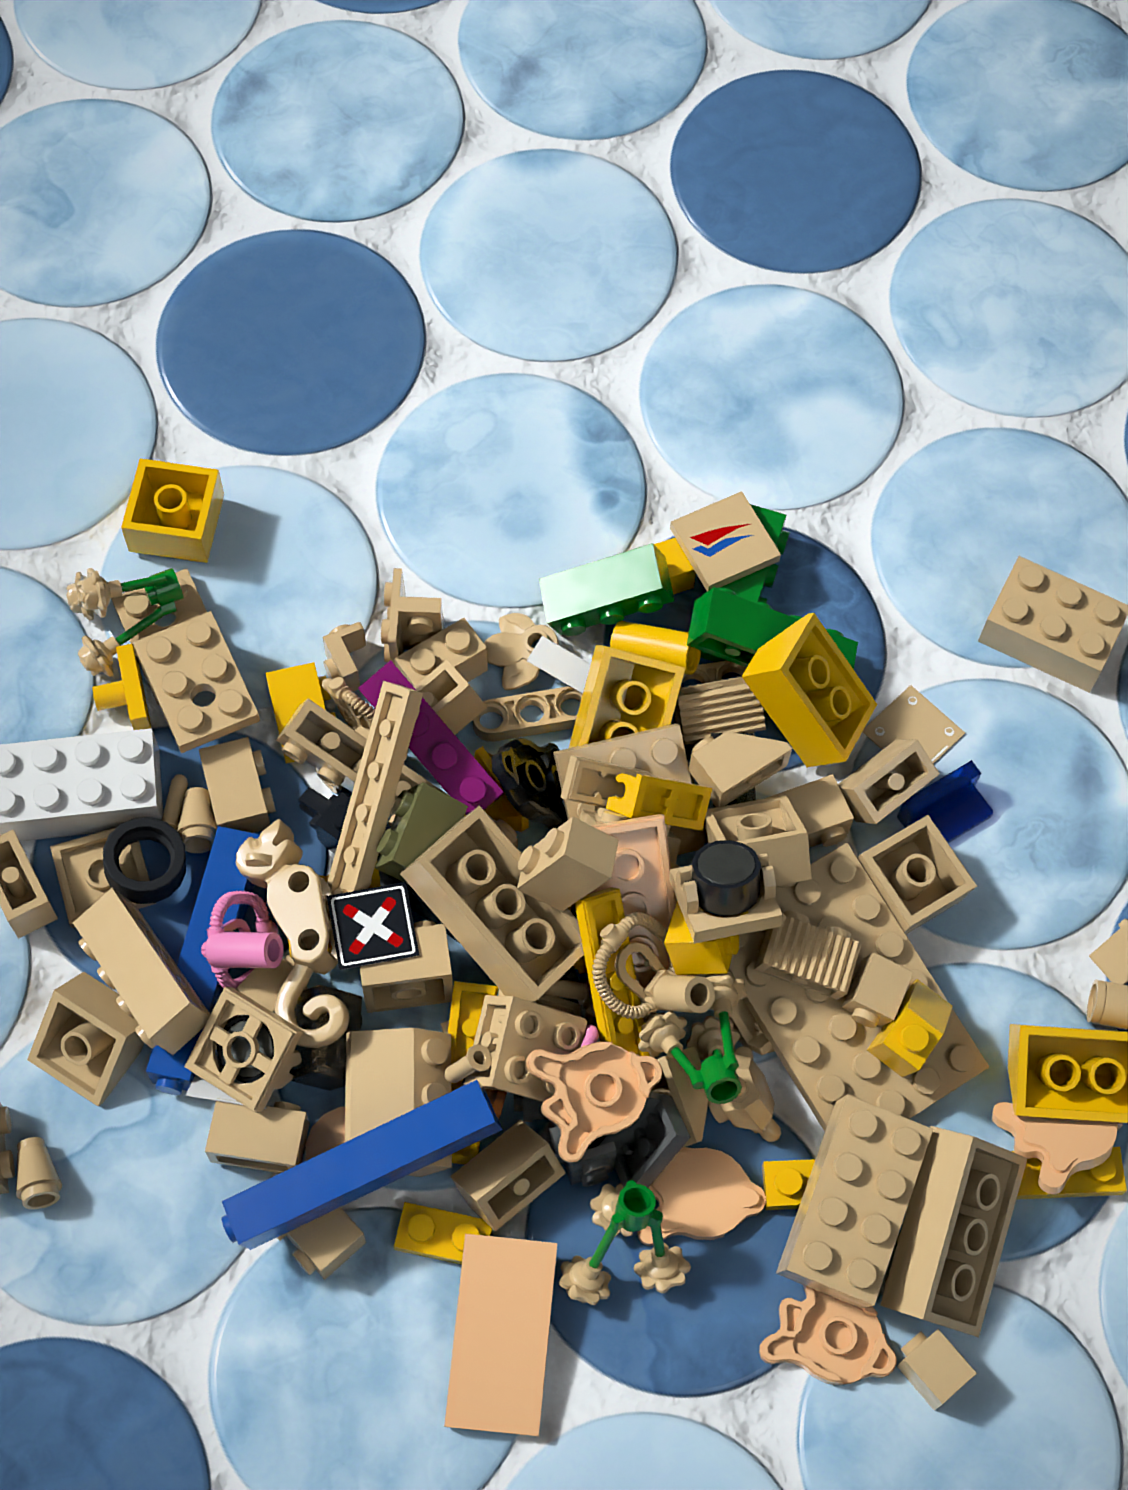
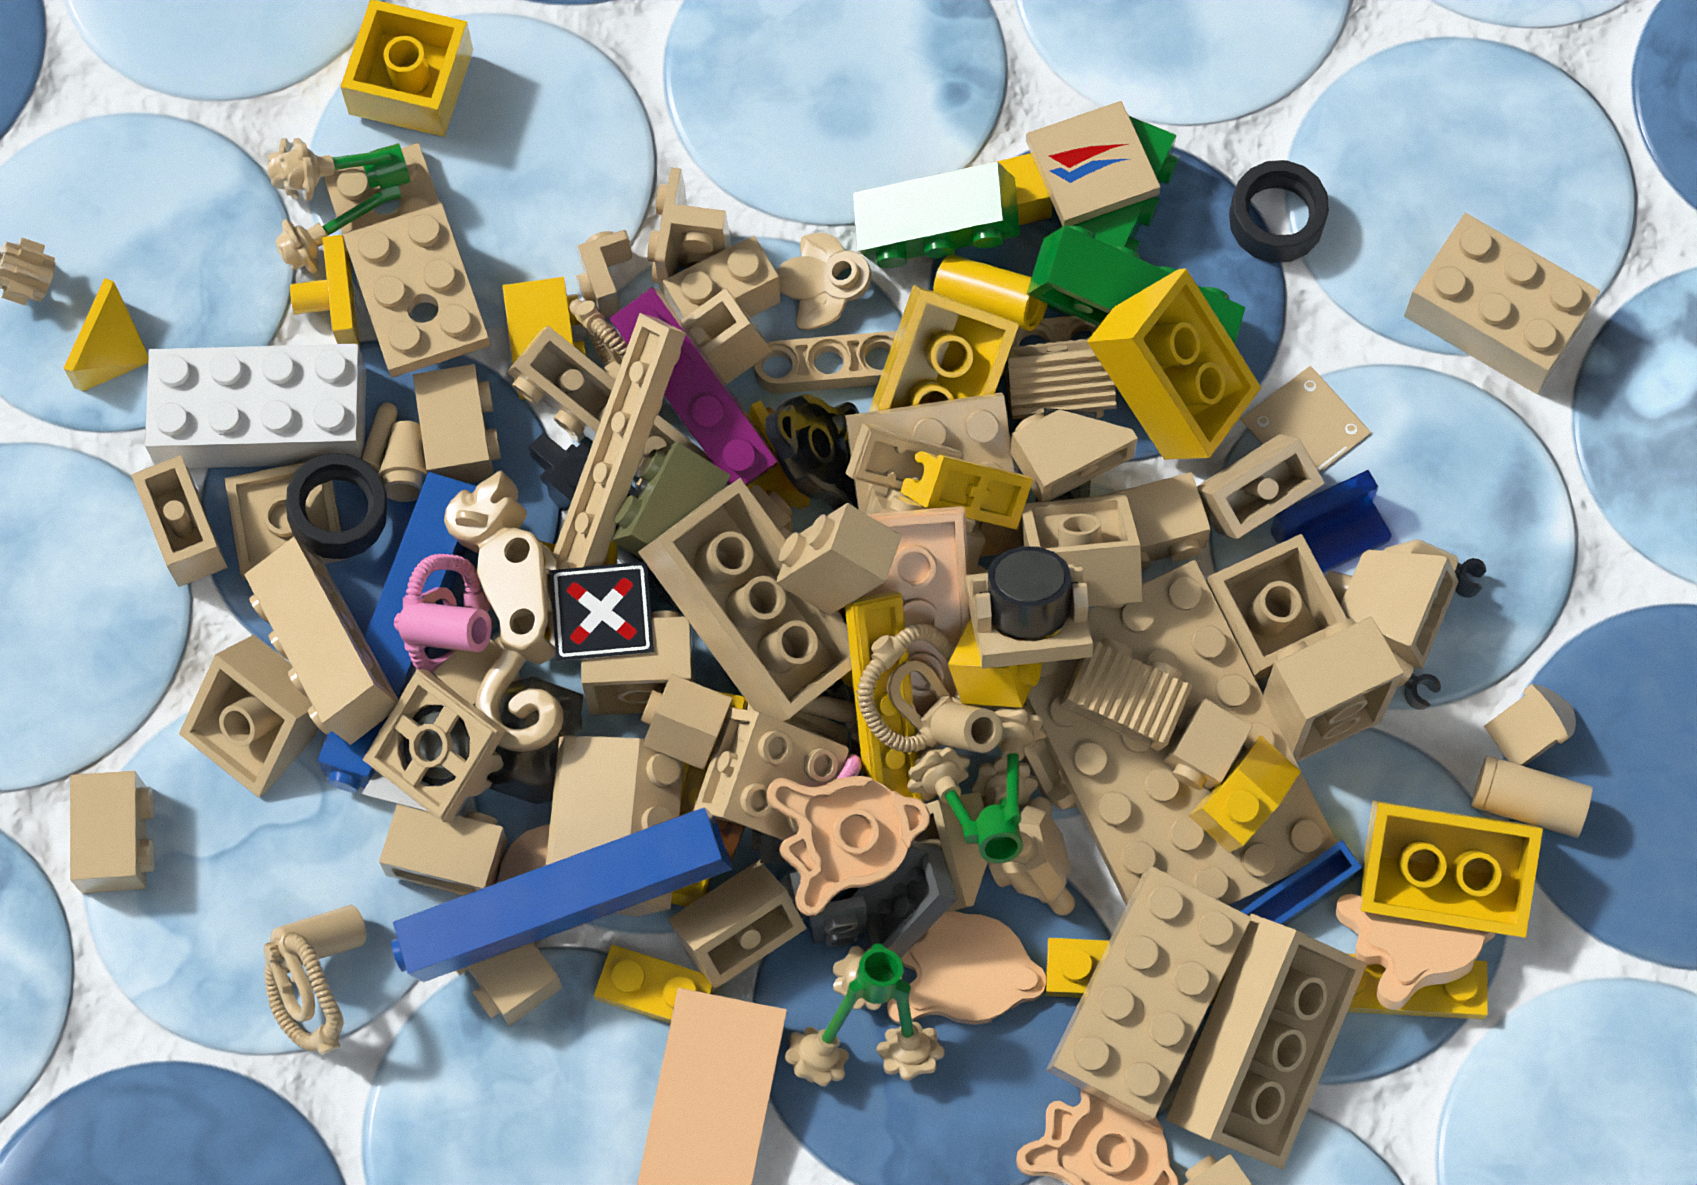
camera: 10 degrees right, 5 degrees up
tan cone [16,1137,62,1209] -> none
tan piece [444,1044,492,1083] -> none
white sticker [527,636,591,694] -> none
none -> tan piece [264,905,366,1055]
none -> tan brick [640,674,732,770]
none -> black tyre [1229,160,1329,263]
none -> blue piece [1240,840,1363,926]
none -> tan brick [1263,616,1404,762]
none -> tan torso [1325,539,1486,710]

